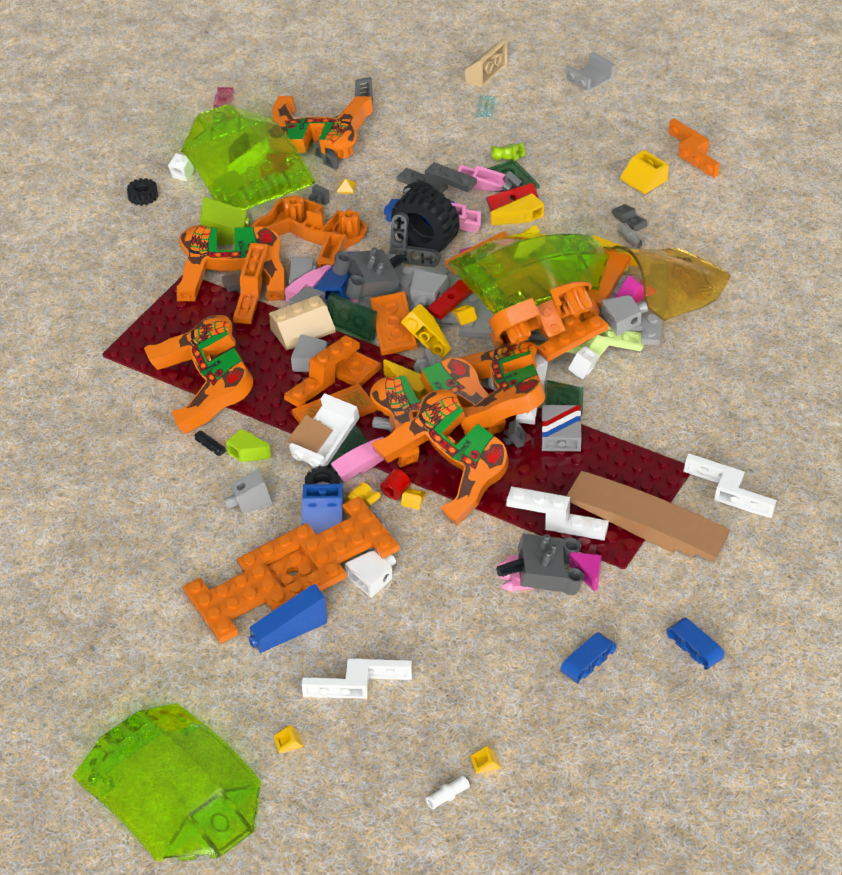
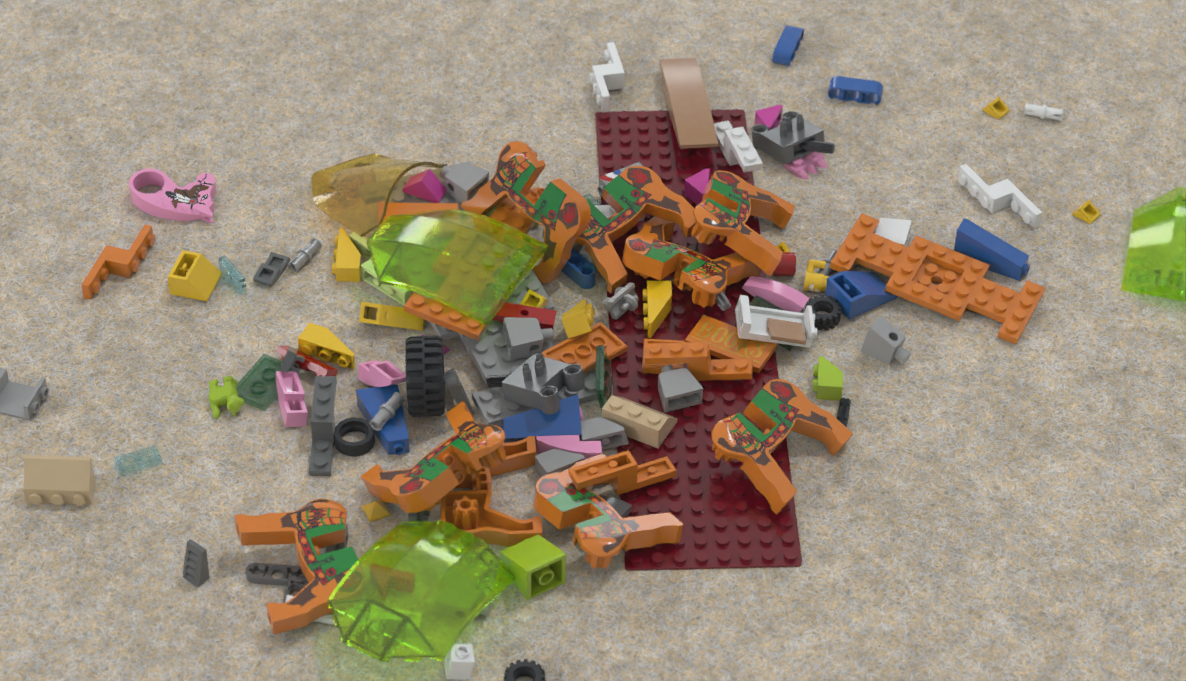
camera: 125 degrees left, 0 degrees up
none -> bright pink animal [129,169,216,223]
none -> clear light blue tile [219,255,247,294]
none -> orange animal [360,401,506,513]
none -> dark pink slope [684,169,710,205]

